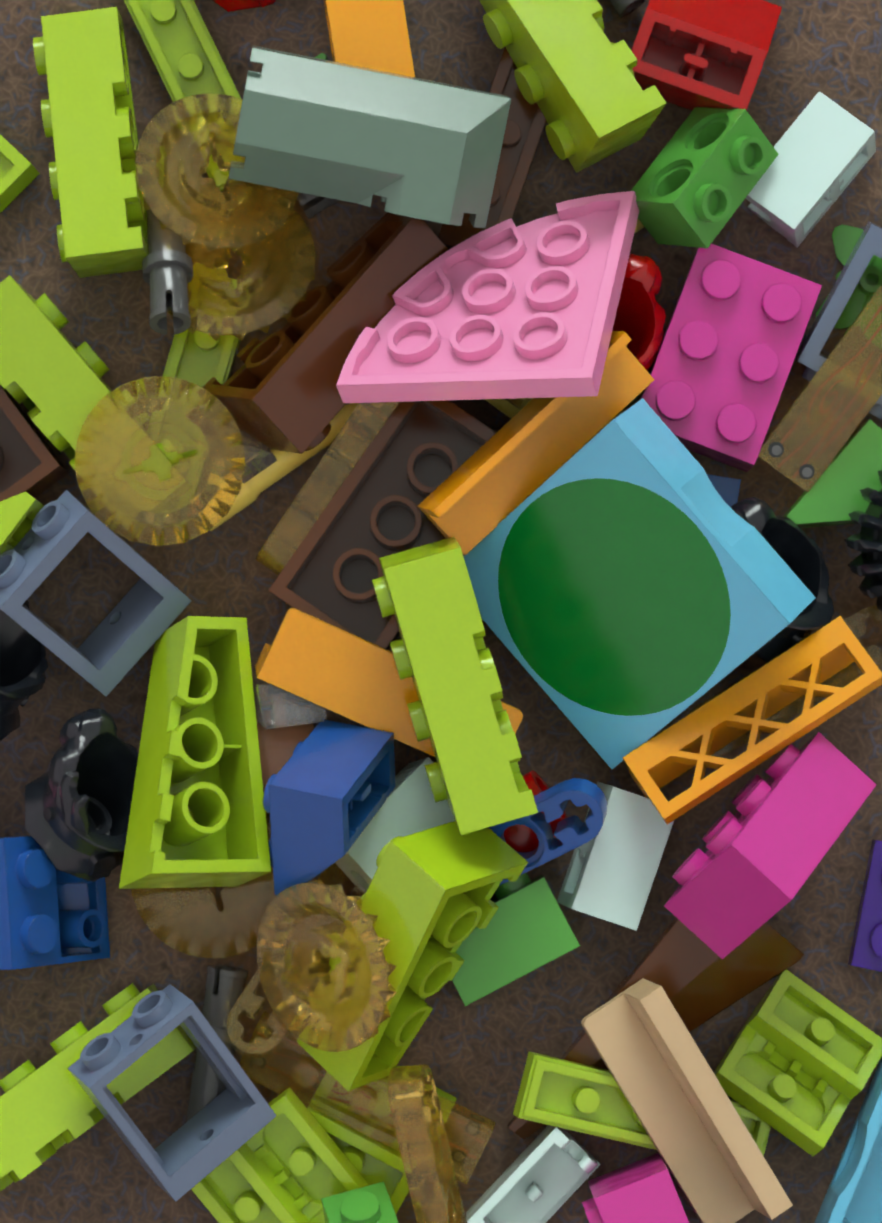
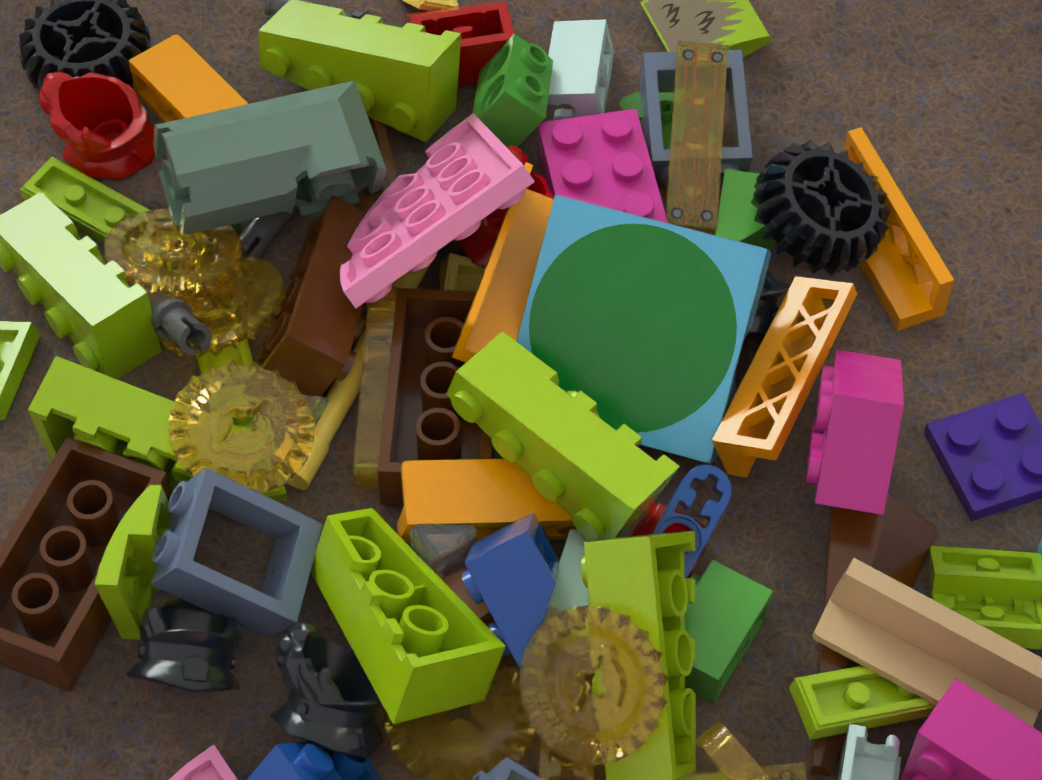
camera: 30 degrees left, 30 degrees down
light aqua hinge [557,782,674,931] -> none

